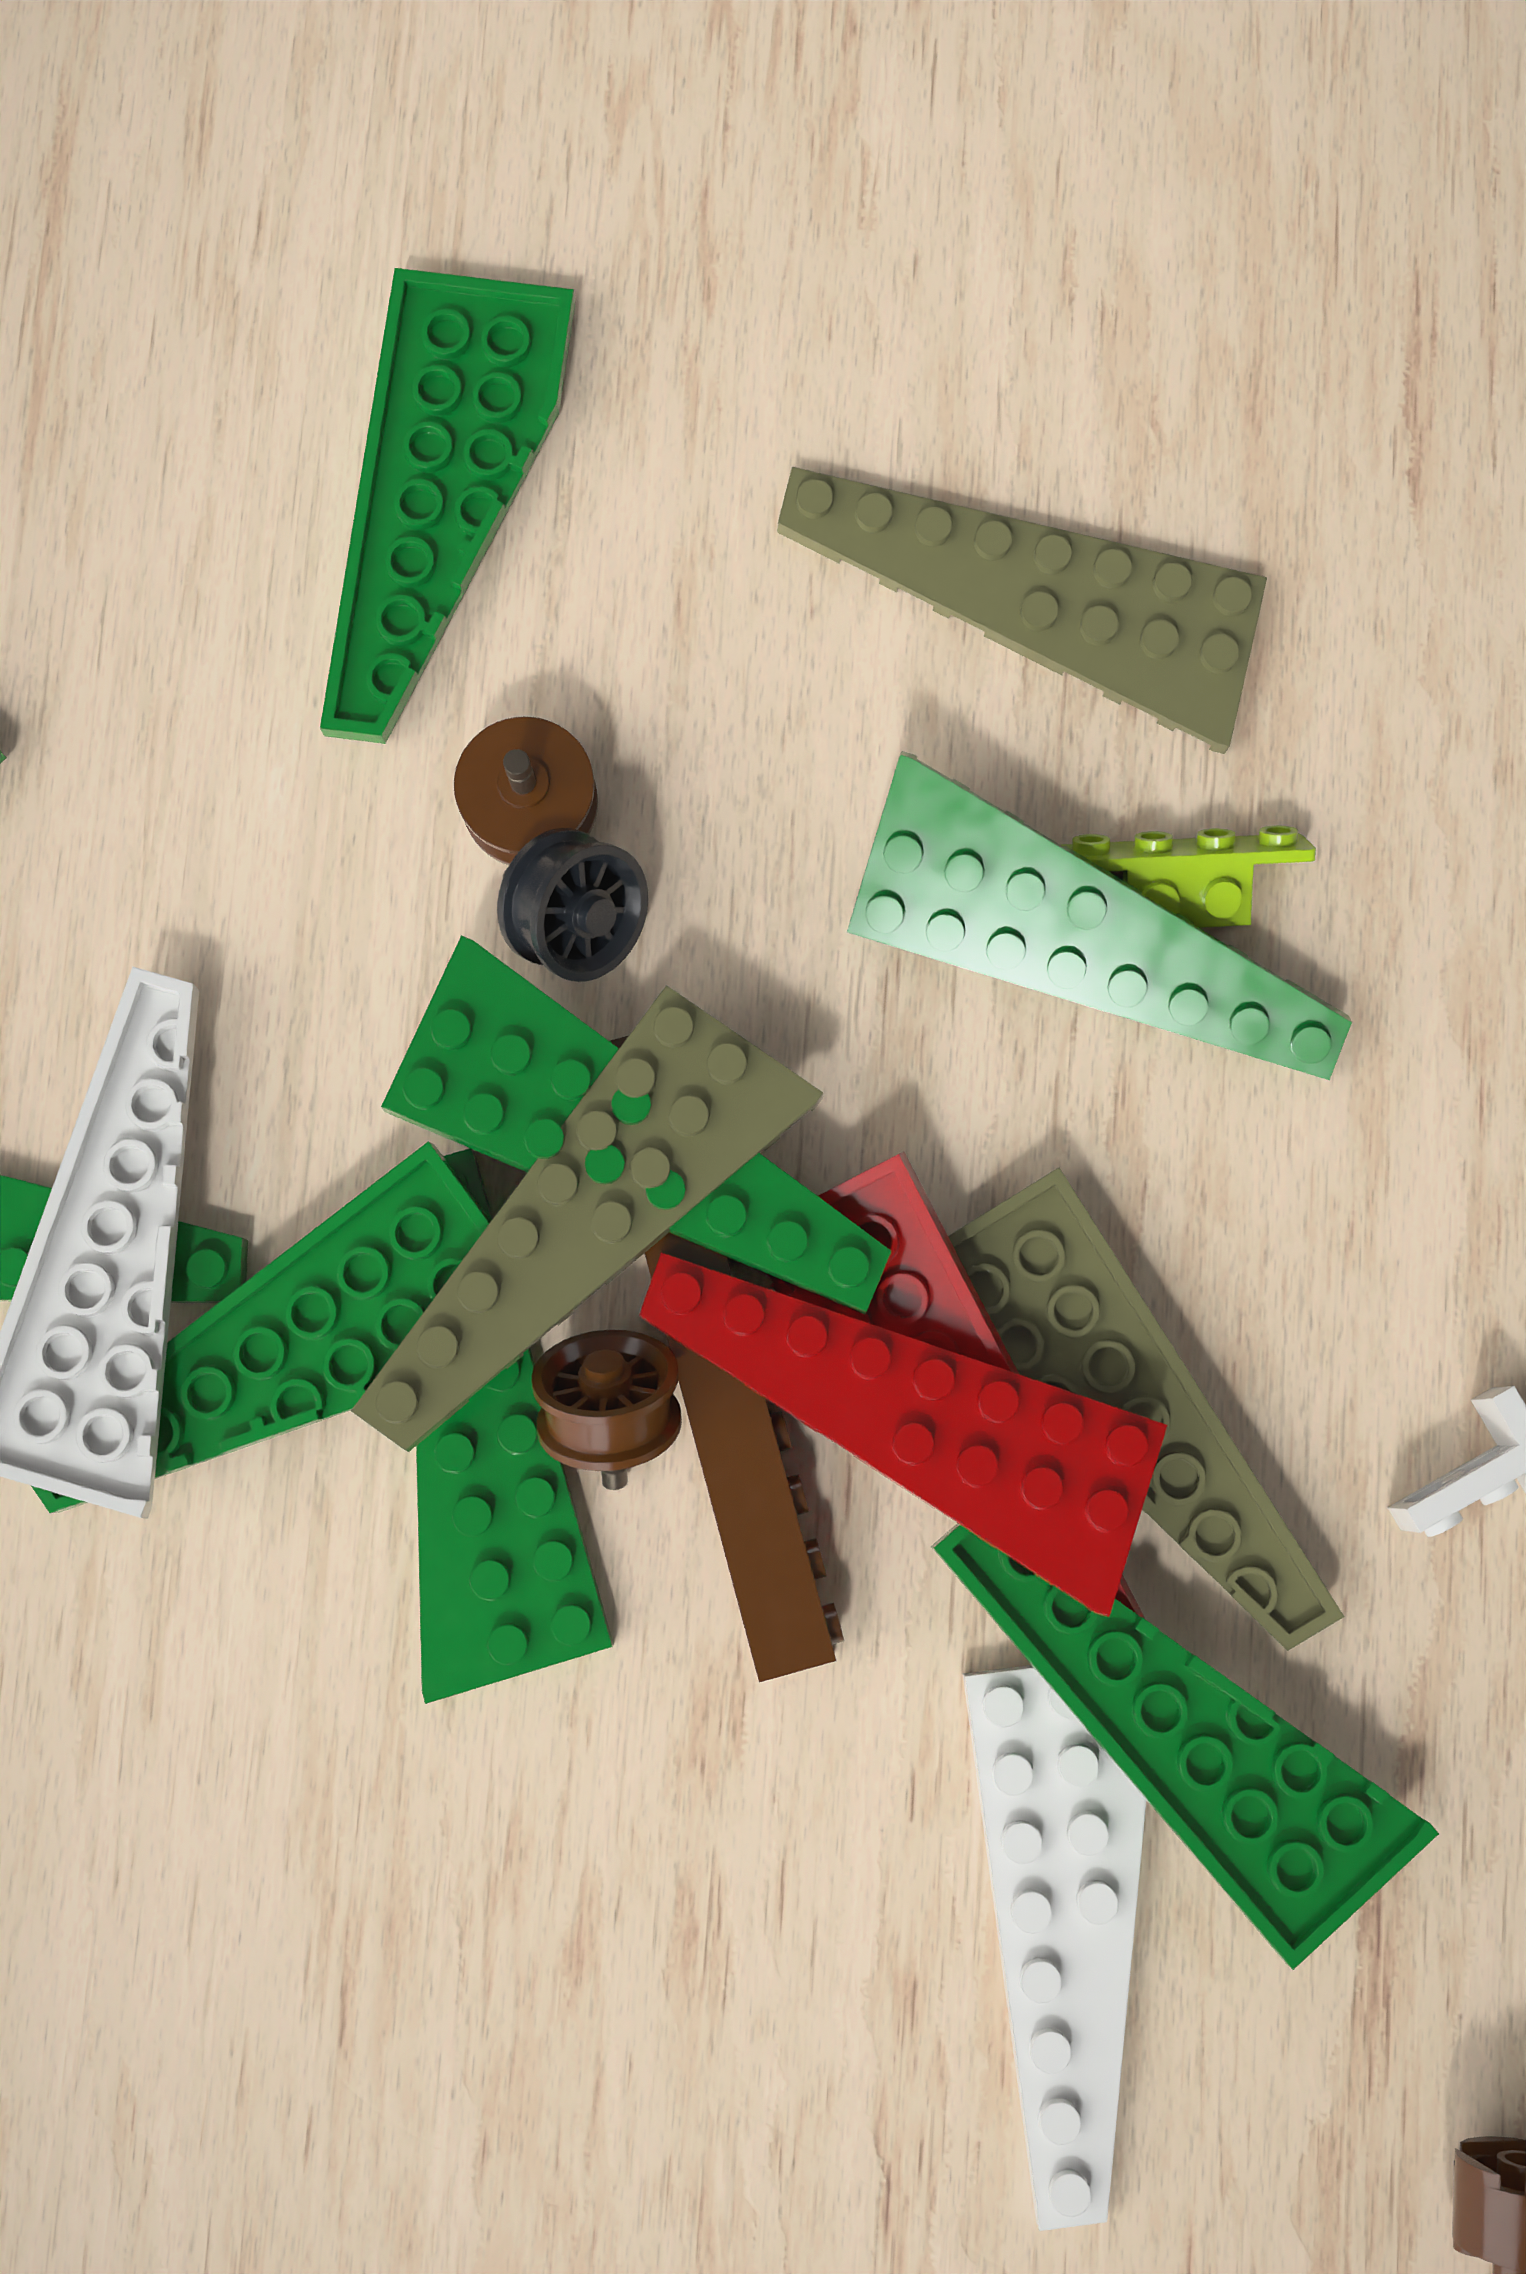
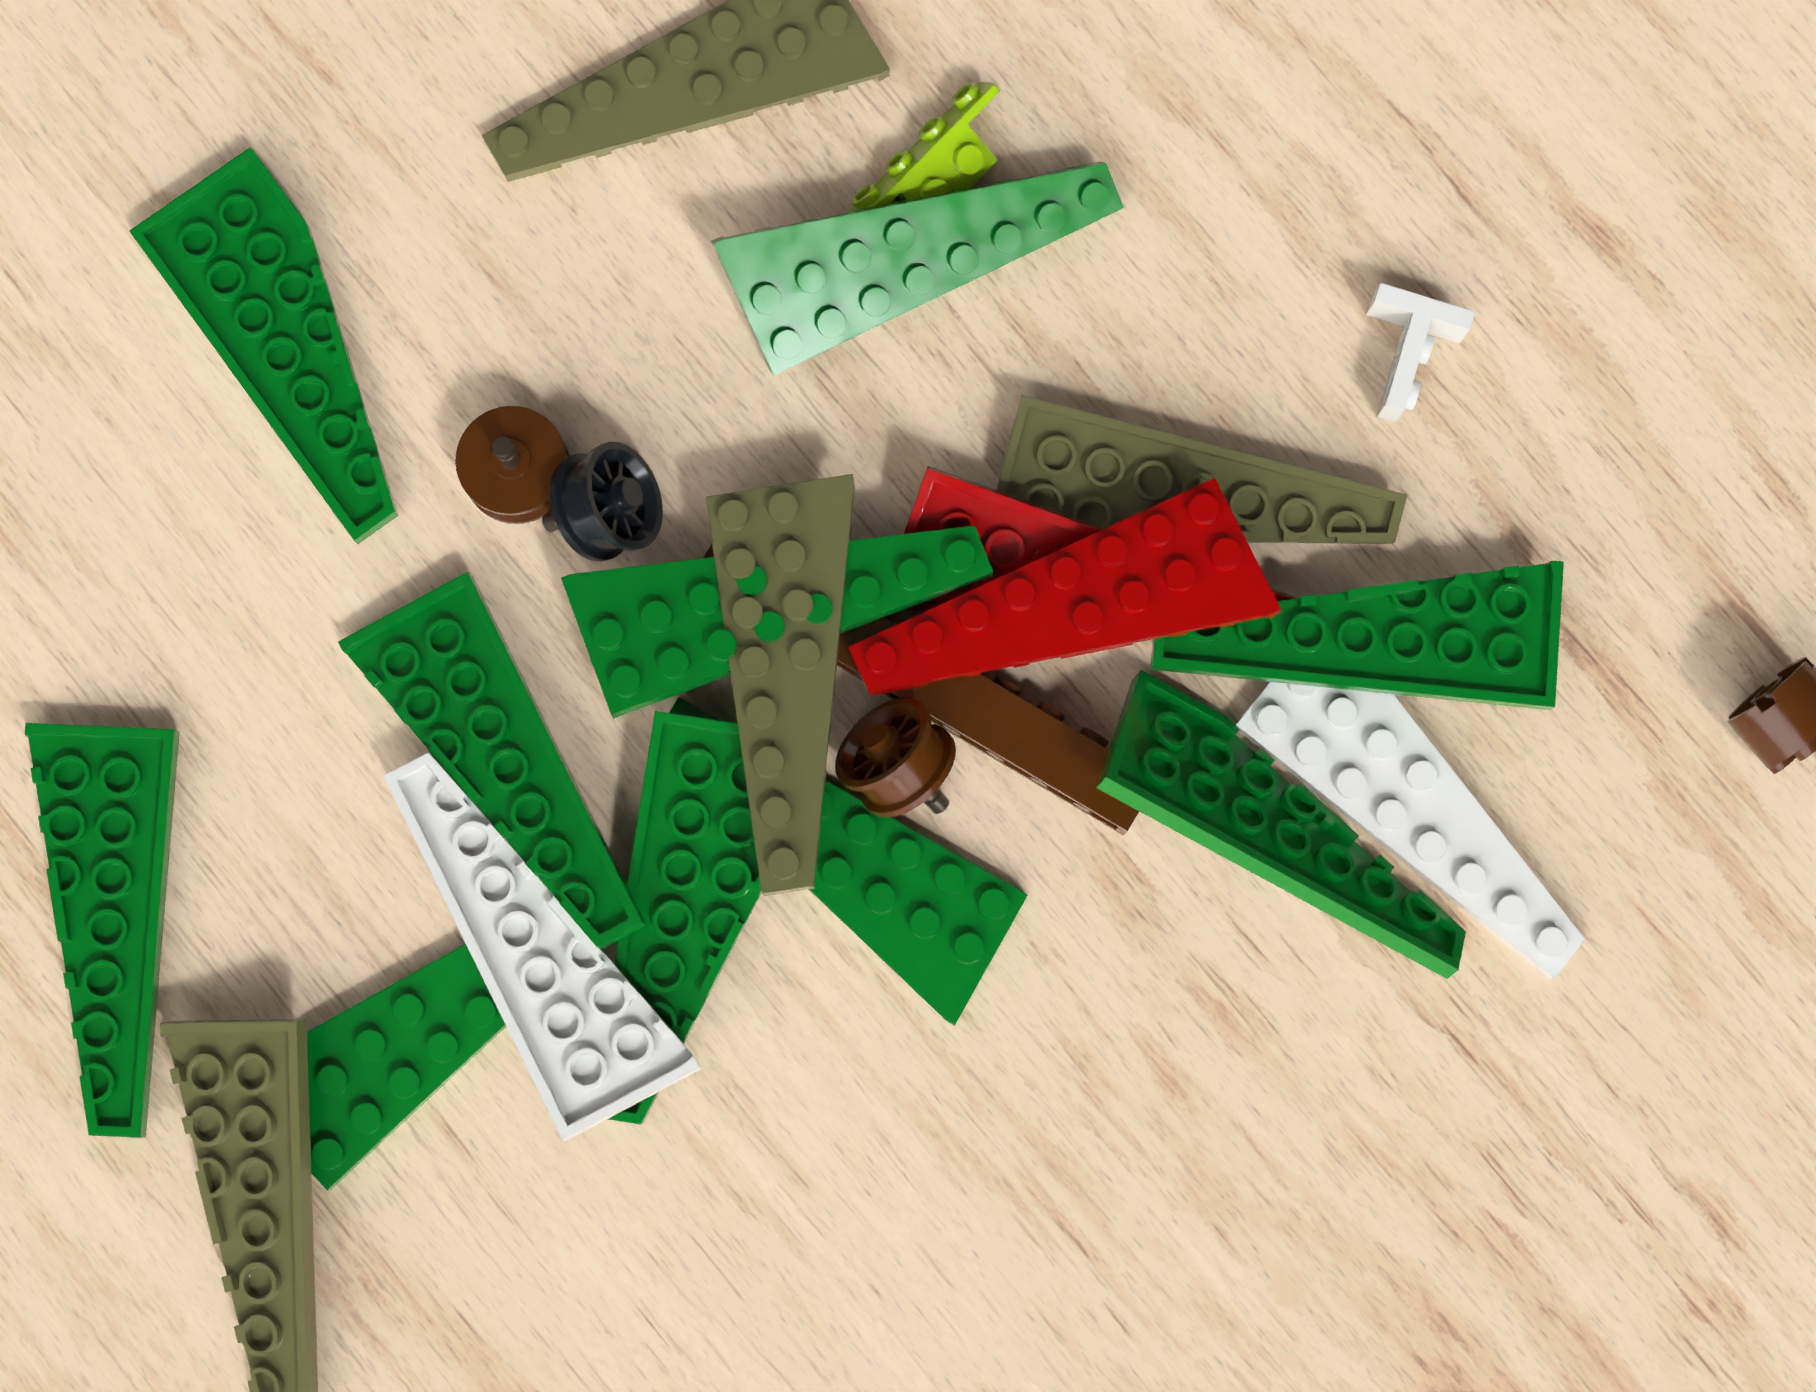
camera: 45 degrees left, 0 degrees up
none -> green wing [338,572,647,949]
none -> green wing [1097,670,1466,979]

